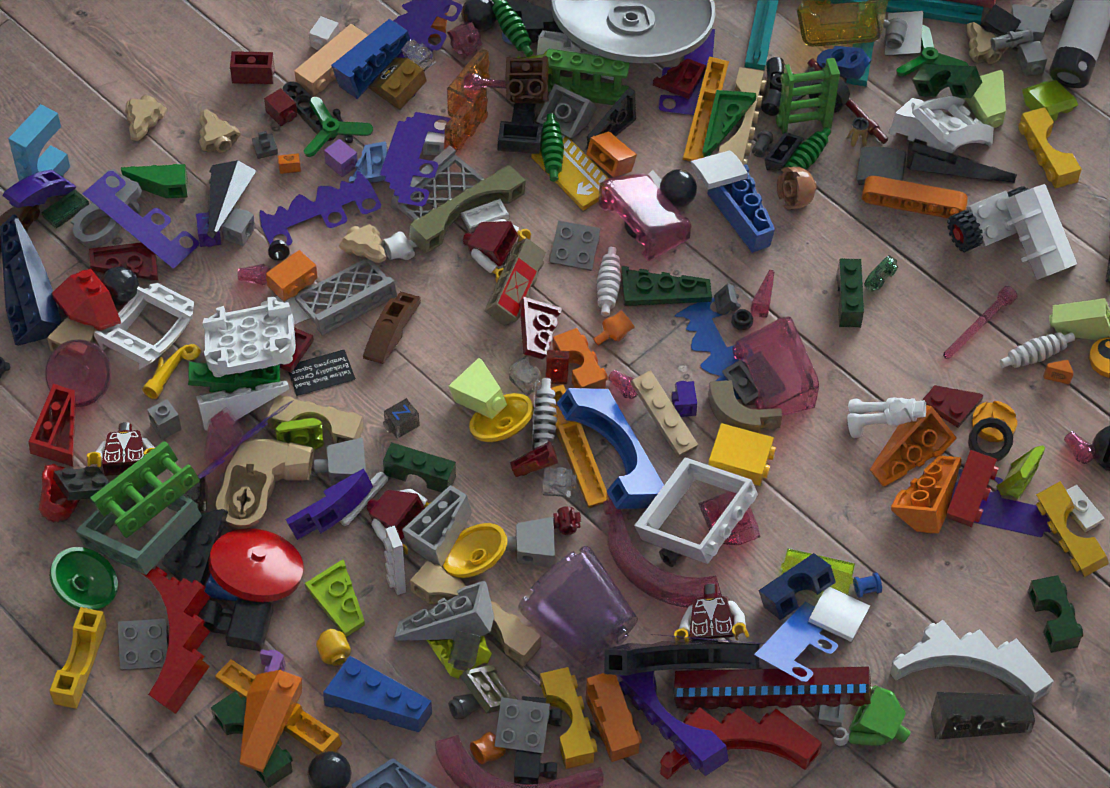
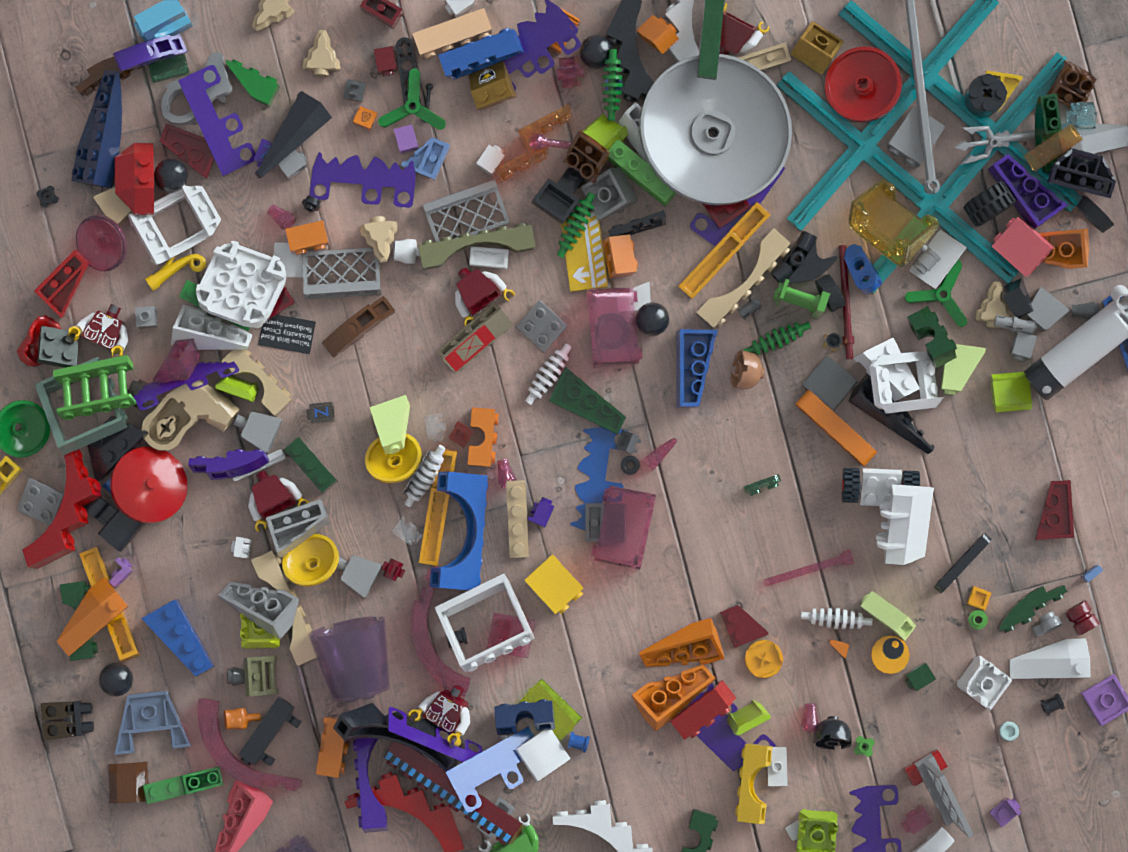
camera: 30 degrees right, 30 degrees up
lime wing [305,559,365,637] -> none
yellow head [316,629,351,666] -> none
dark purple piece [380,112,453,206] -> none
clear brick [401,39,436,71] -> none
clear smoke brick [448,631,481,671] -> none
light grey hinge [495,697,550,753] -> none
dark red wing [510,441,558,477] -> none
wing [520,297,562,360] -> none
yellow arch [540,667,598,769] -> none
orange piece [593,310,635,346] -> none
white slope [691,150,748,189] -> none
green wing [702,90,757,157] -> none
dark tan arch [708,380,782,433] -> none
black slope [765,132,804,170] -> none
dark green arch [837,258,864,328] -> none
white piece [847,397,926,438] -> none
black tyre [968,417,1013,462] -> none
yellow arch [1018,107,1082,189] -> none

